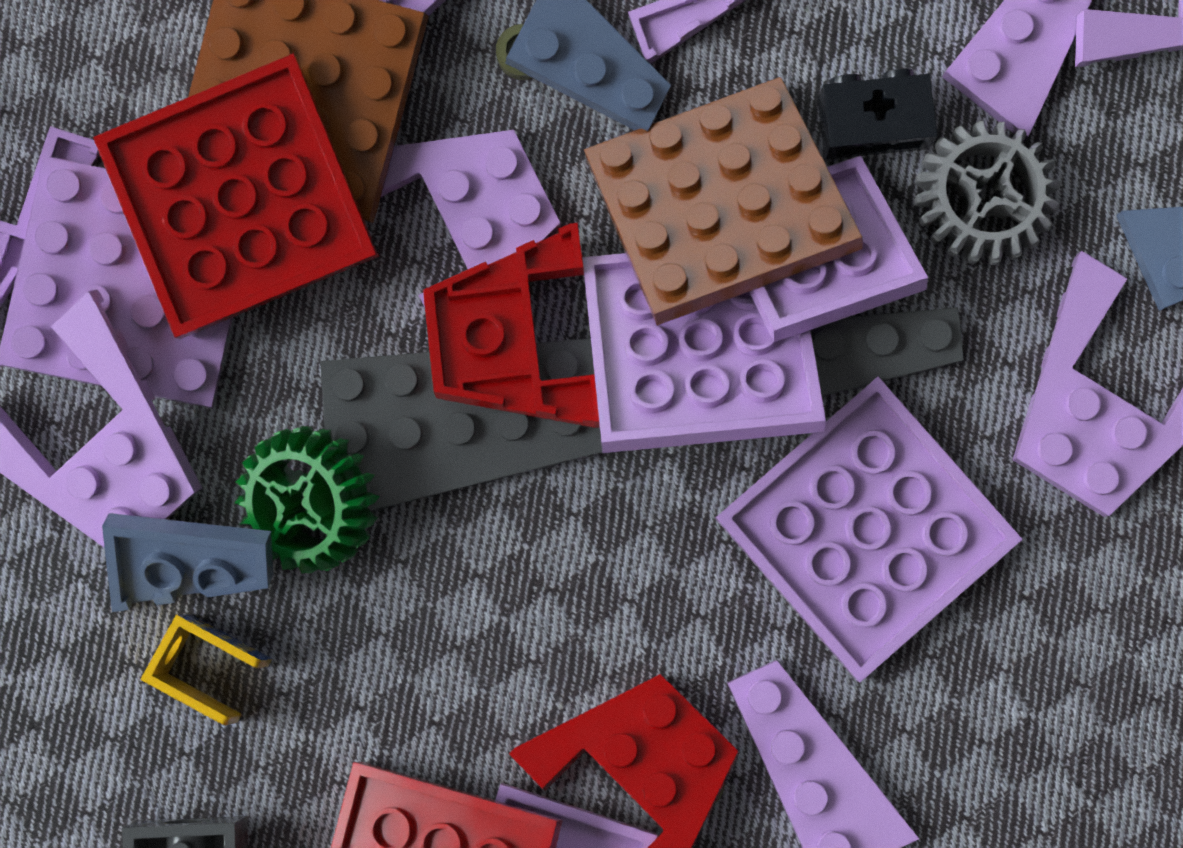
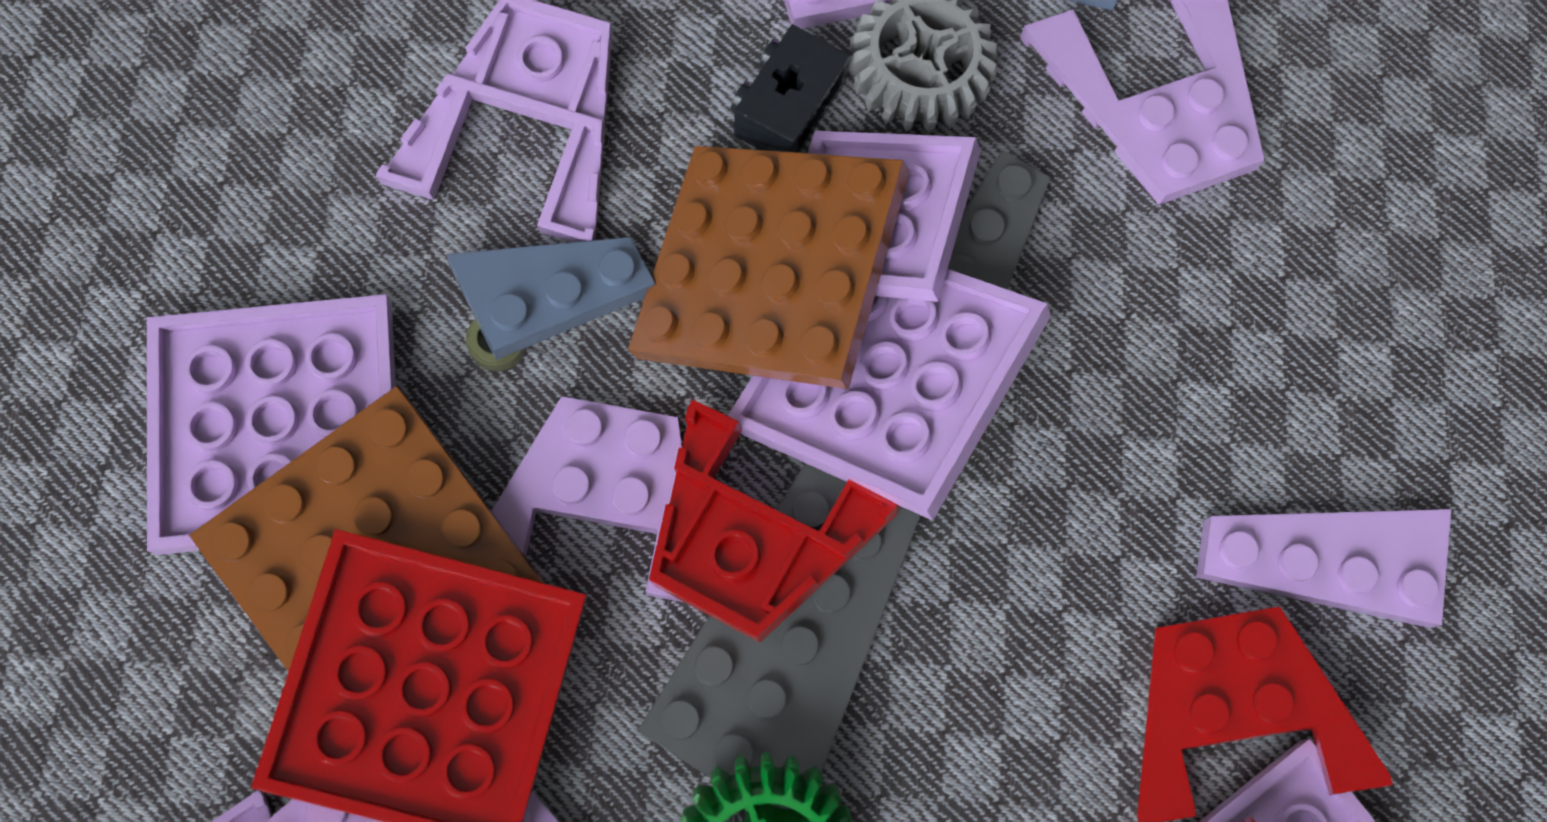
camera: 65 degrees left, 10 degrees down
lavender plate [715,377,1023,682] -> none

